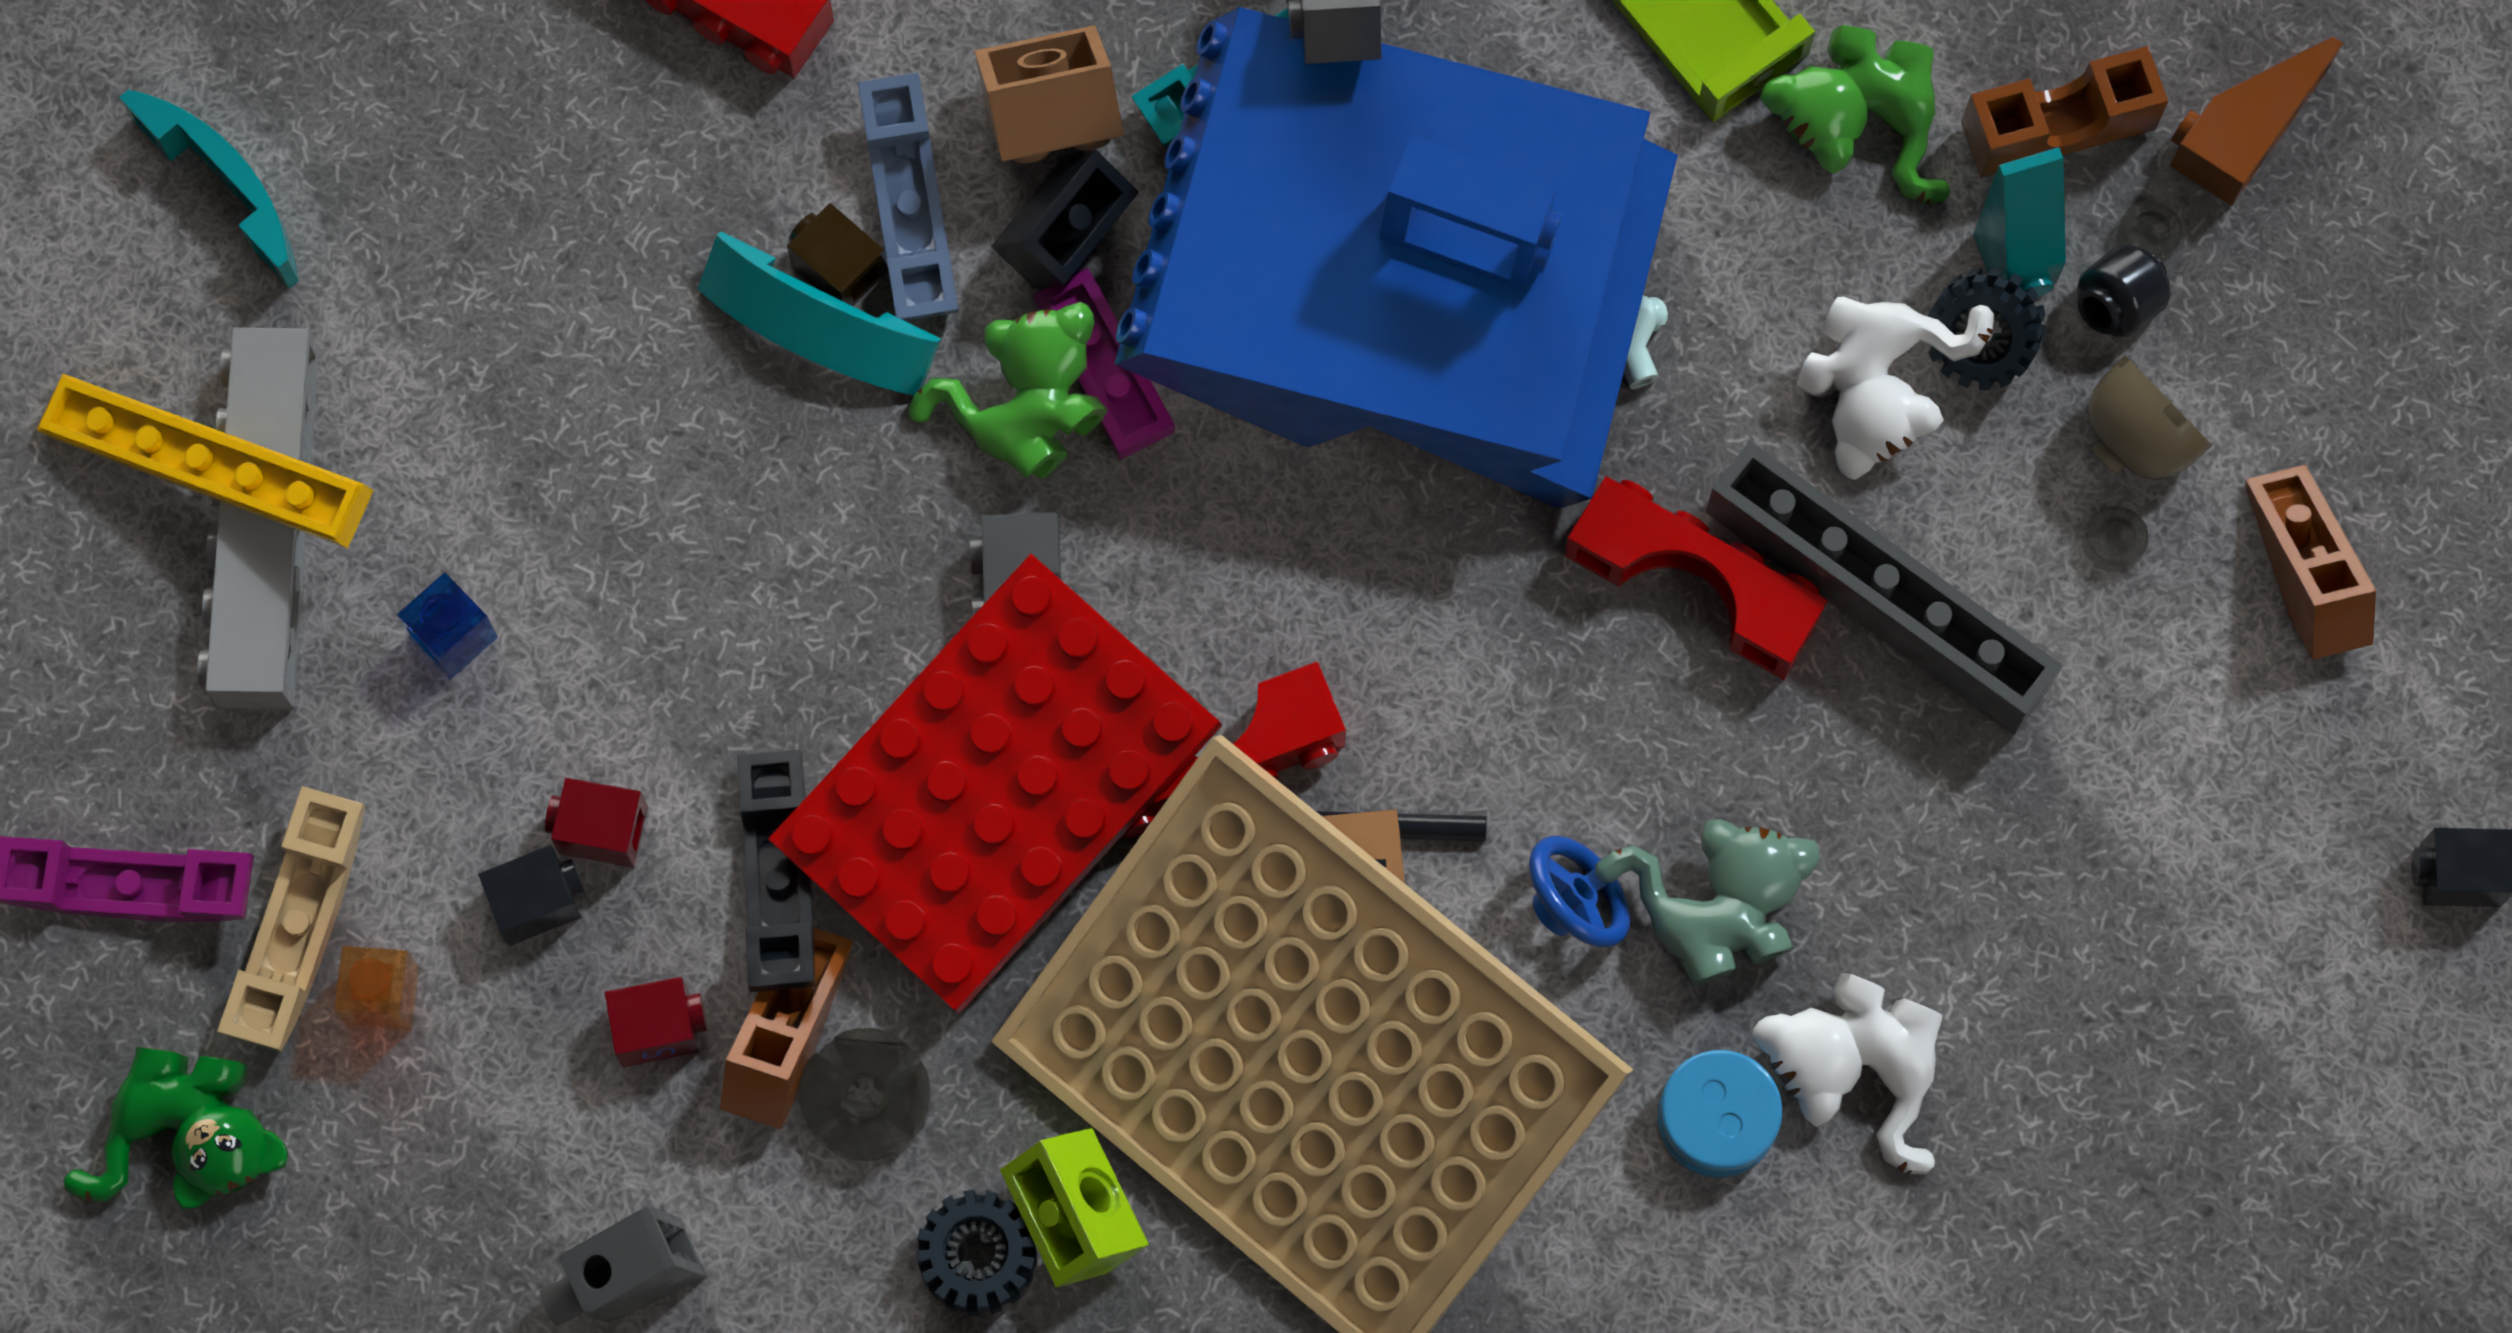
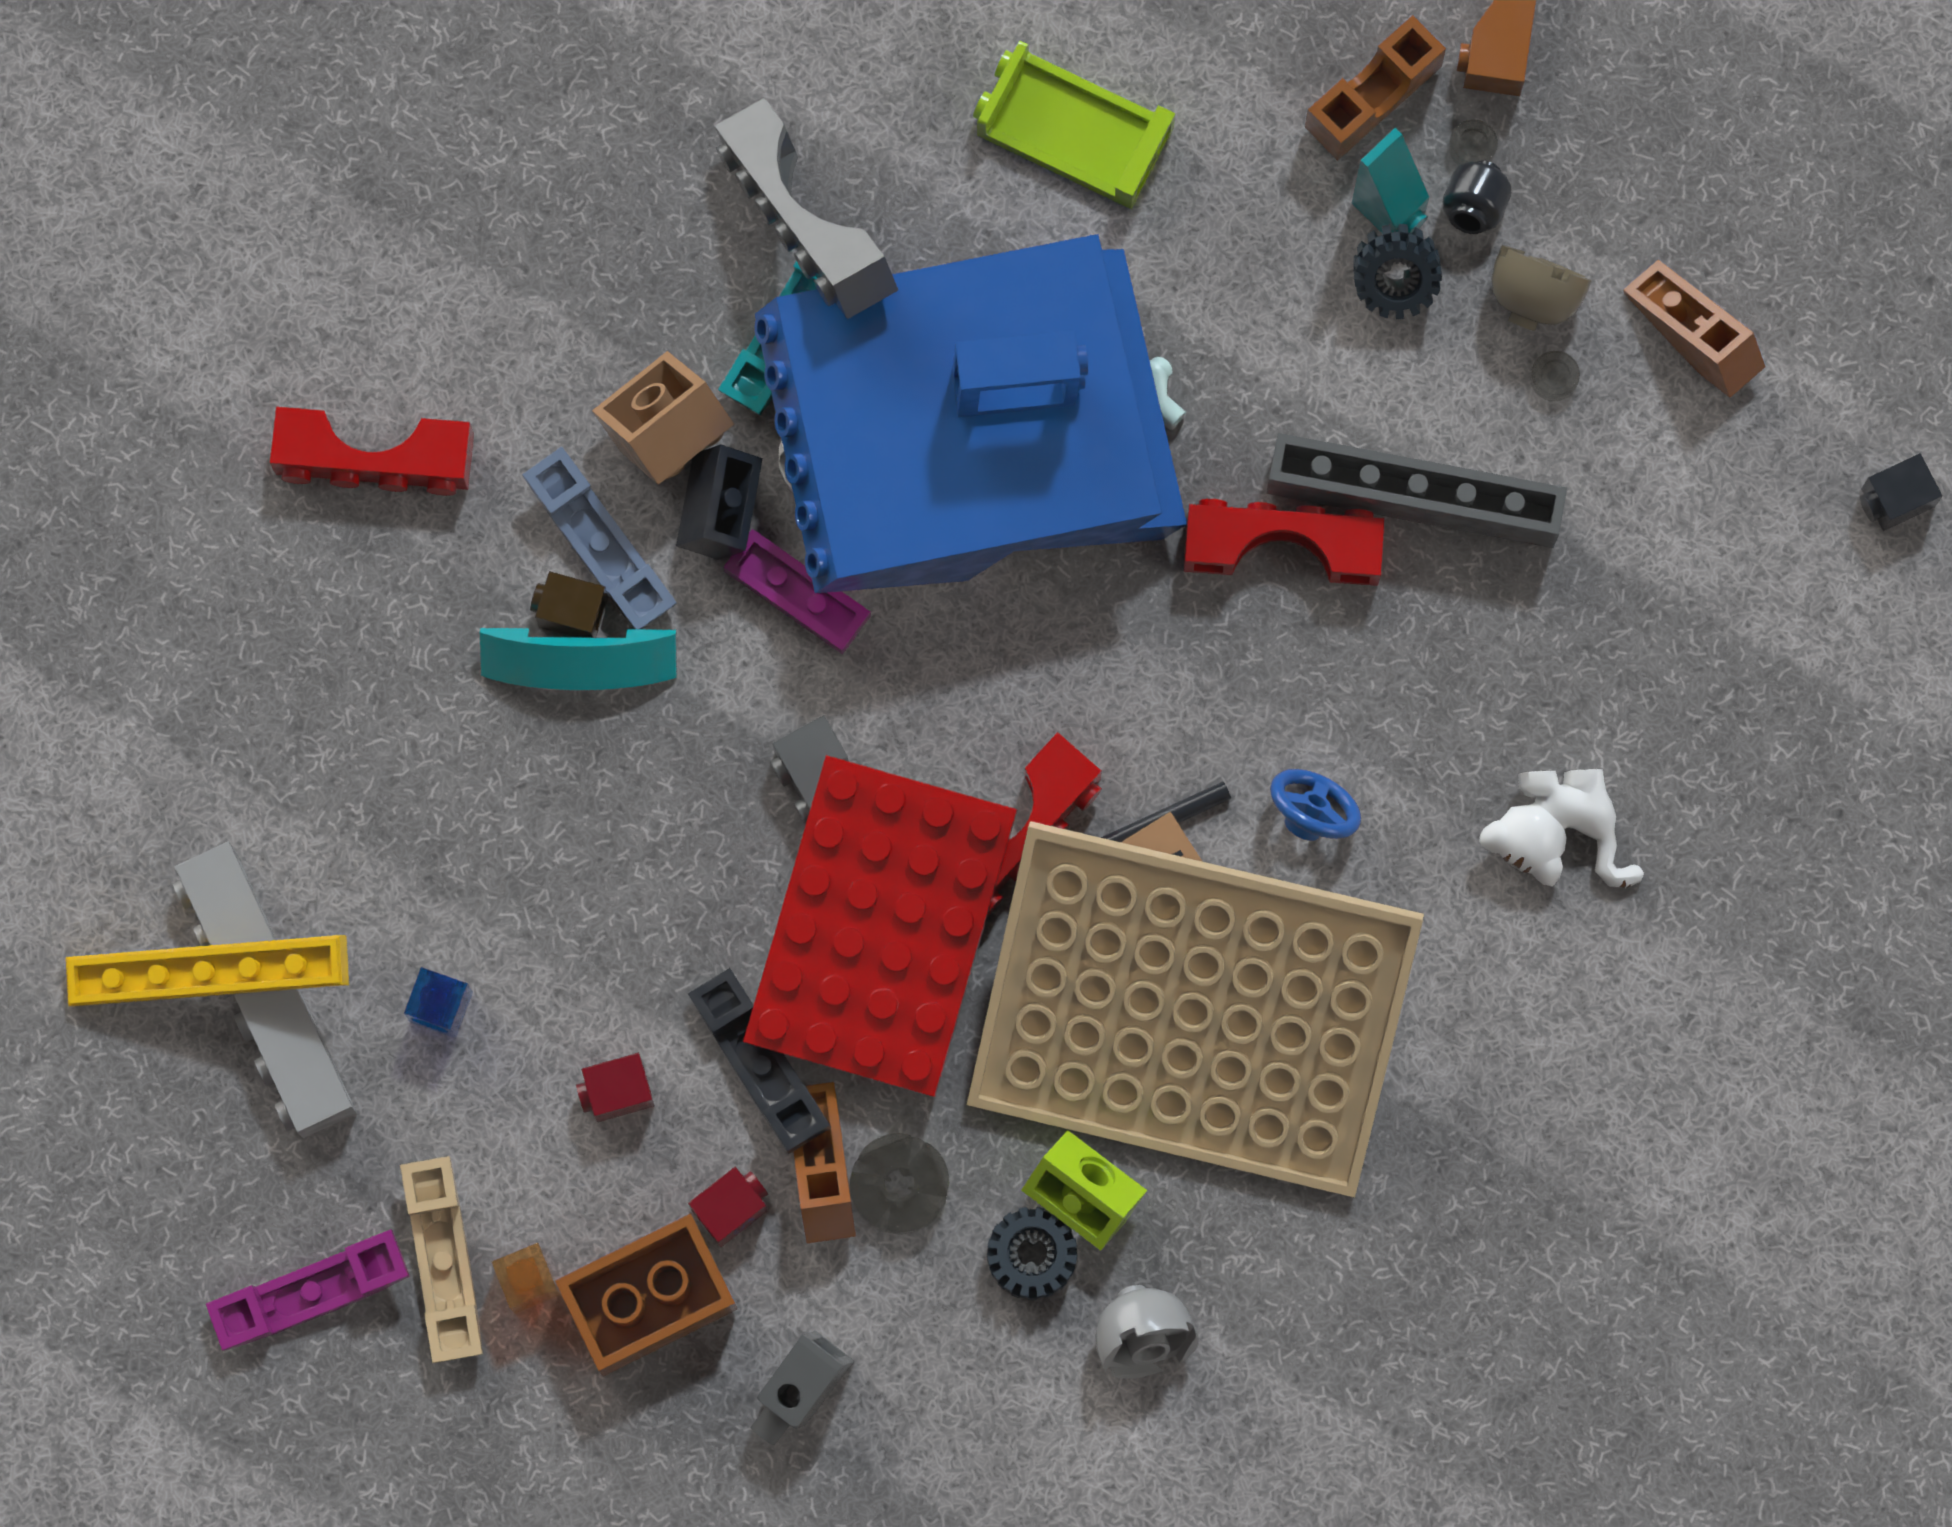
camera: 25 degrees left, 5 degrees up
green animal [63,1047,288,1210] -> none
teal slope [119,89,299,289] -> none
black brick [478,845,586,946] -> none
bright green animal [908,302,1108,479] -> none
sand green animal [1595,819,1820,987] -> none
dark azure head [1657,1050,1782,1178] -> none
bright green animal [1760,25,1950,204] -> none
white animal [1796,297,1994,480] -> none
none -> dark orange brick [555,1213,738,1377]

